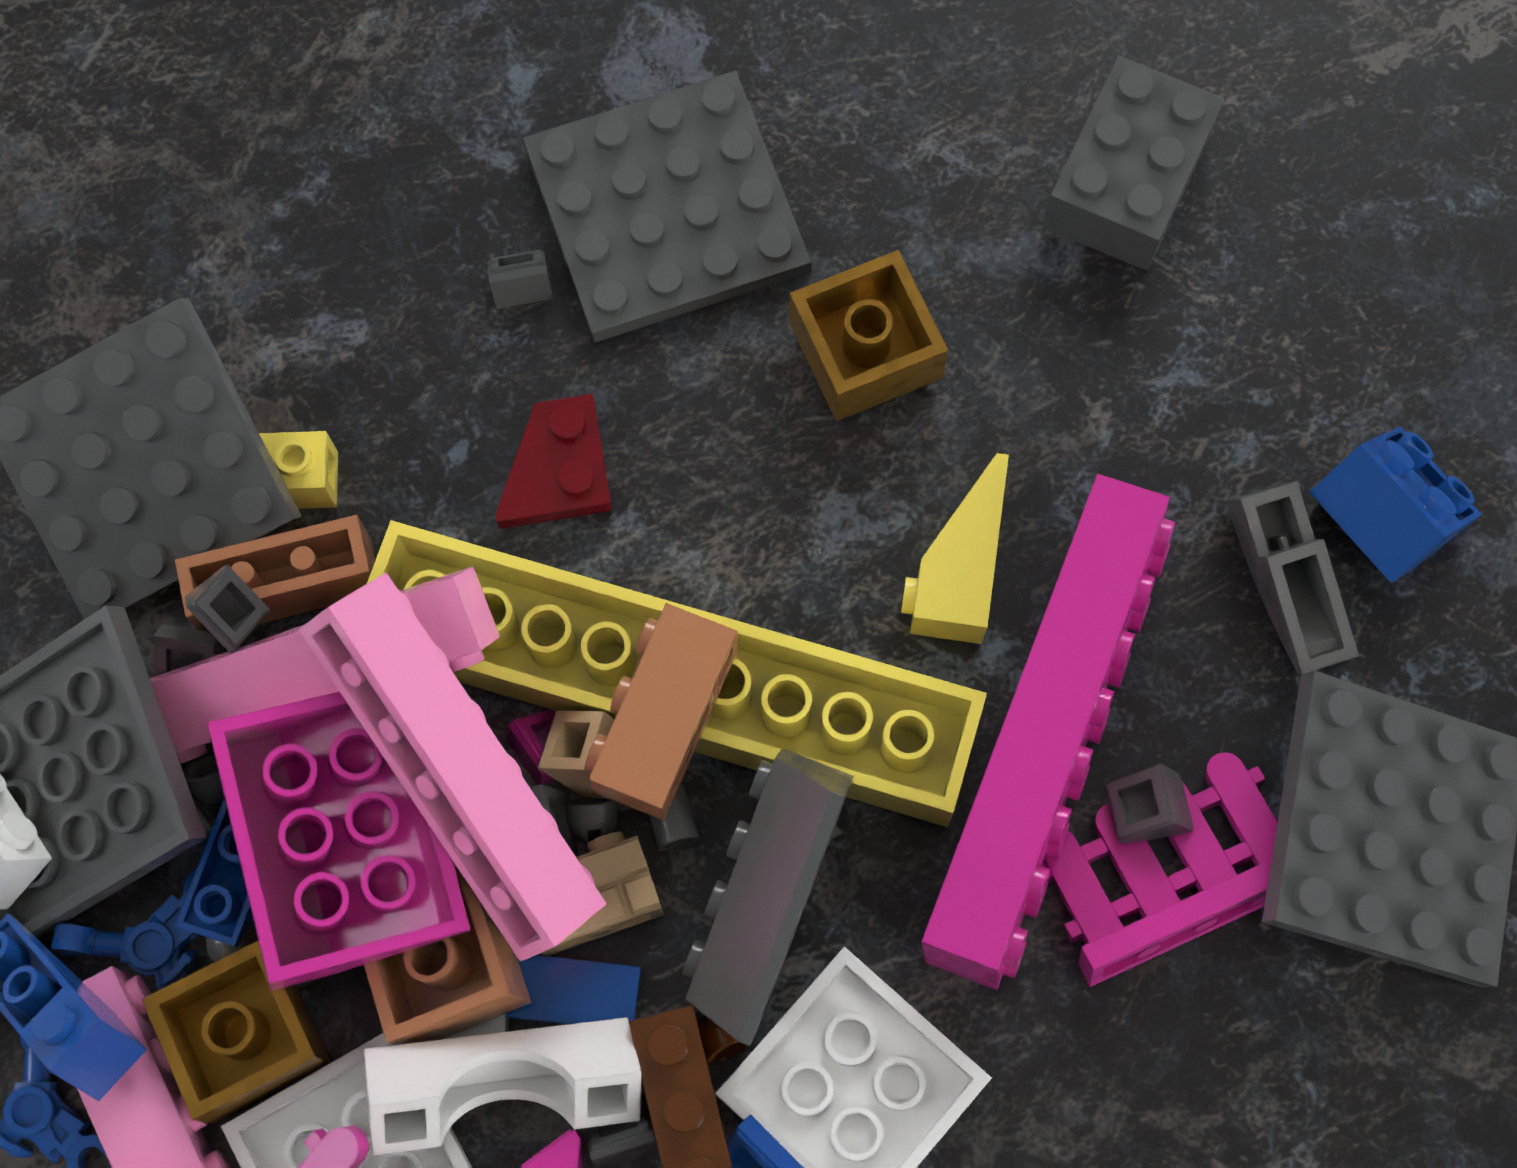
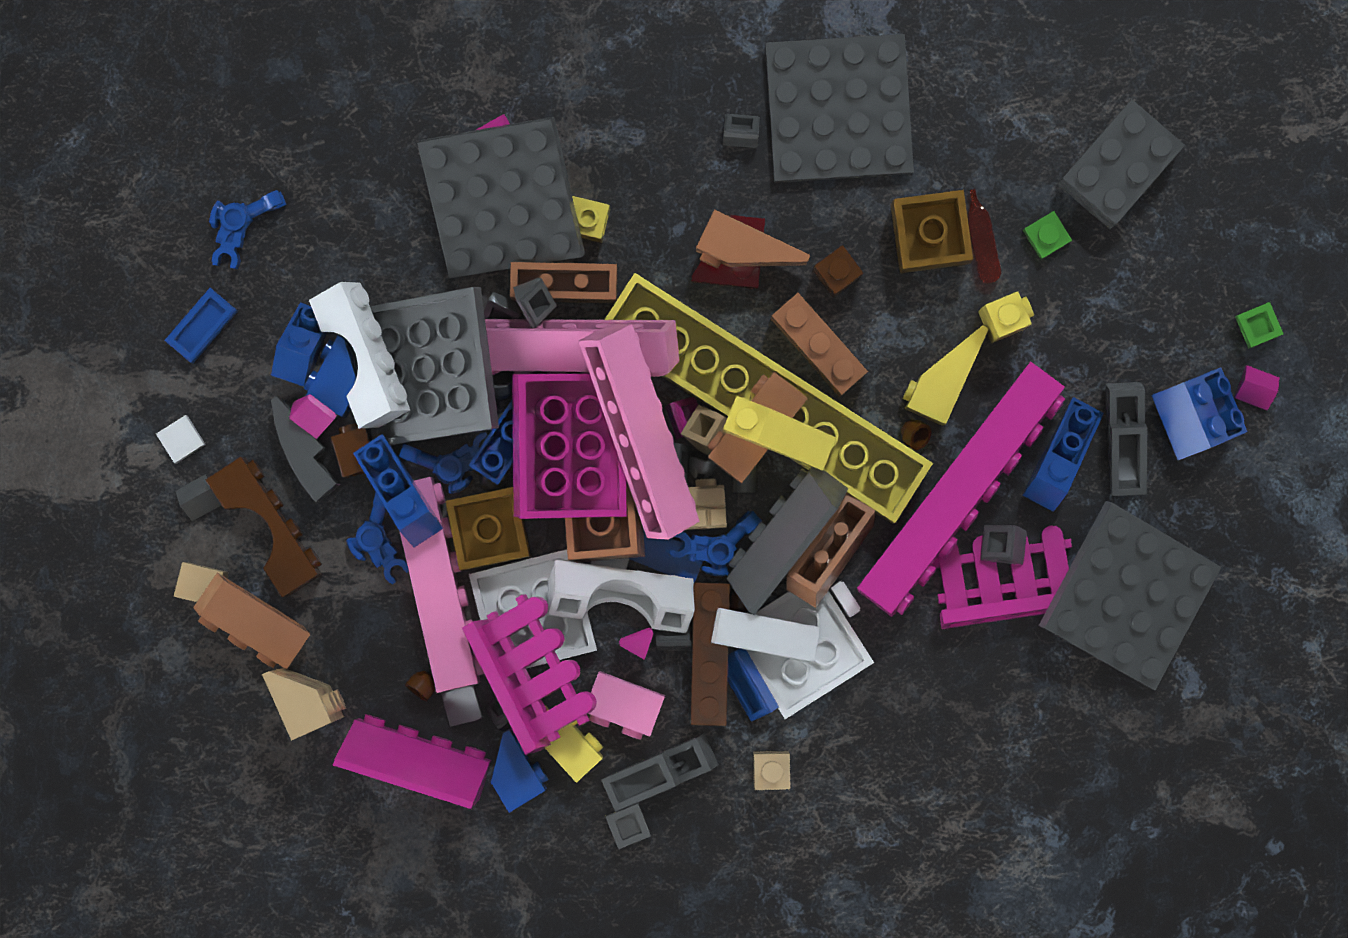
camera: 20 degrees right, 15 degrees up
none -> blue piece [667,511,762,576]
none -> nougat slope [696,209,810,268]
none -> white tile [711,608,821,662]
none -> light yellow slope [723,395,836,471]
none -> nougat brick [770,293,868,397]
none -> nougat brick [786,493,875,608]
none -> reddish brown brick [813,245,863,298]
none -> white tile [830,581,860,617]
none -> reddish brown hinge [901,419,932,450]
none -> clear red piece [967,189,1001,284]
none -> light yellow brick [978,291,1034,343]
none -> blue slope [1022,397,1104,512]
none -> bright green plate [1023,211,1072,260]
none -> dark pink slope [1234,365,1280,410]
none -> bright green plate [1235,302,1283,349]

